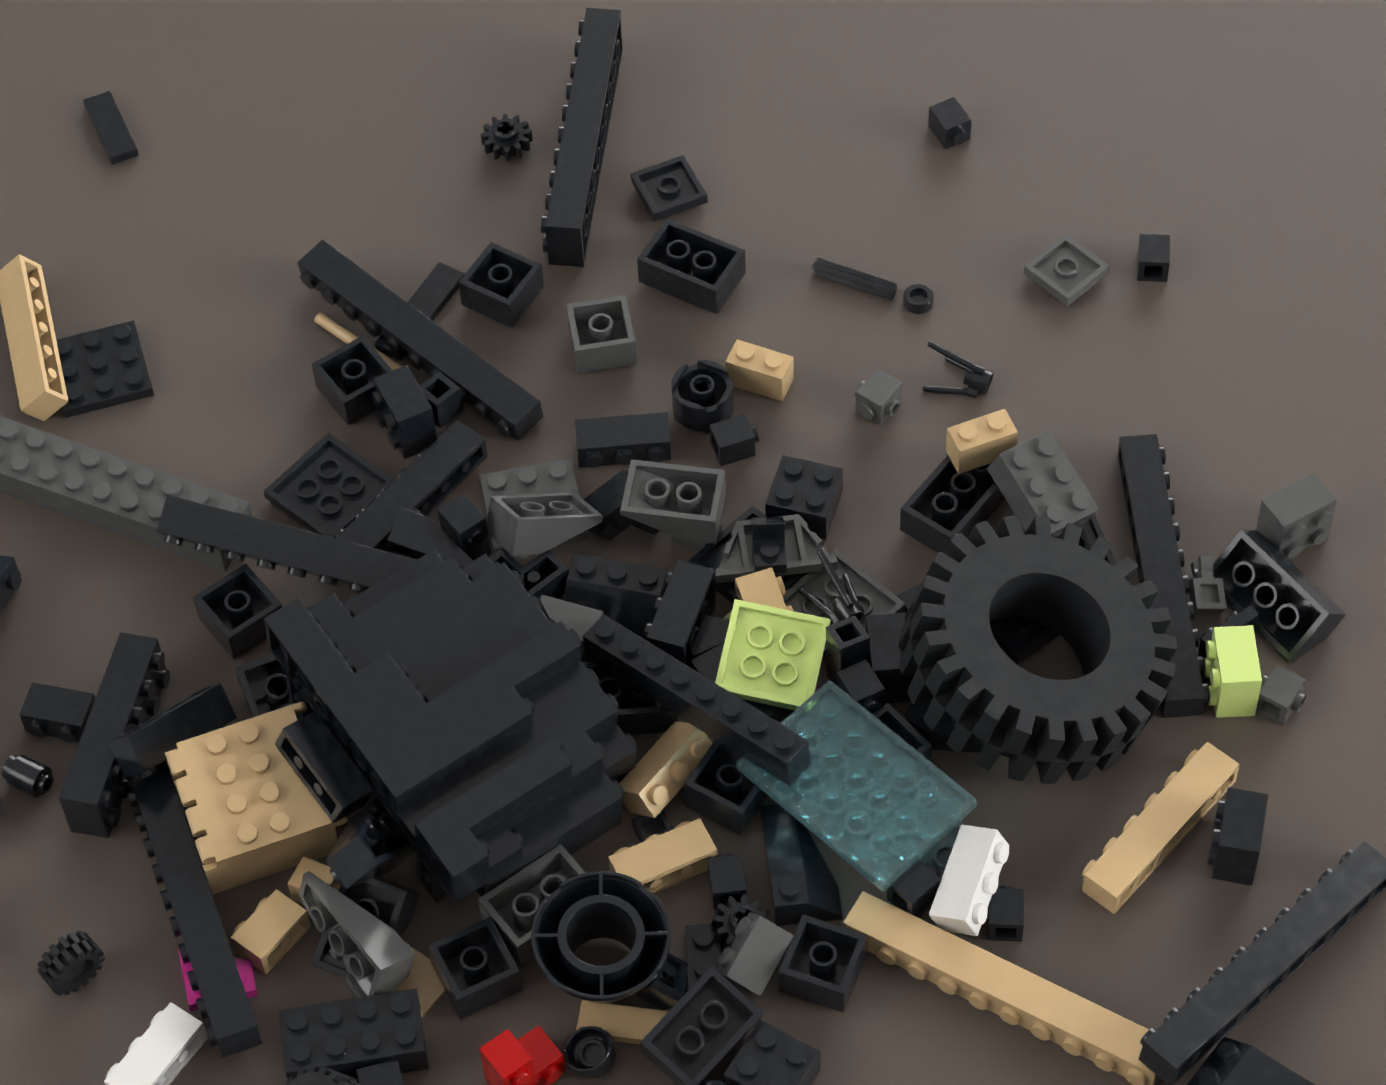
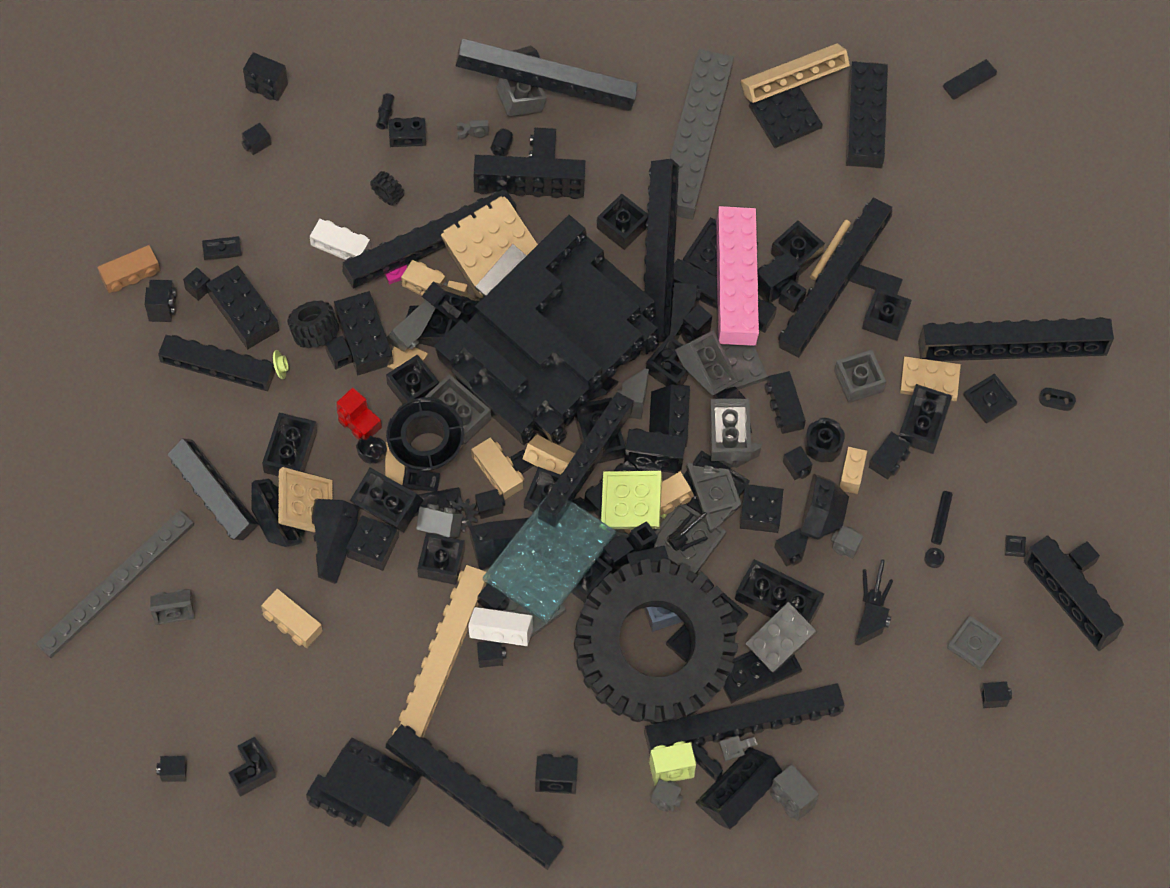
camera: 75 degrees right, 10 degrees up
black brick [108,683,237,779] -> none
black gear [481,114,533,161] -> none
black slope [751,517,787,573] -> none
tan brick [946,409,1018,474] -> none
tan brick [1082,742,1240,914] -> none
none -> bright pink brick [716,206,759,346]
none -> black slope [774,528,809,567]
none -> black wedge [800,474,849,540]
none -> black brick [846,61,888,168]
none -> black slope [855,603,891,646]
none -> black brick [869,431,911,480]
none -> tan plate [900,357,961,401]
none -> black tile [1005,535,1026,557]
none -> black brick [1024,535,1124,651]
none -> black beam [1039,388,1076,411]

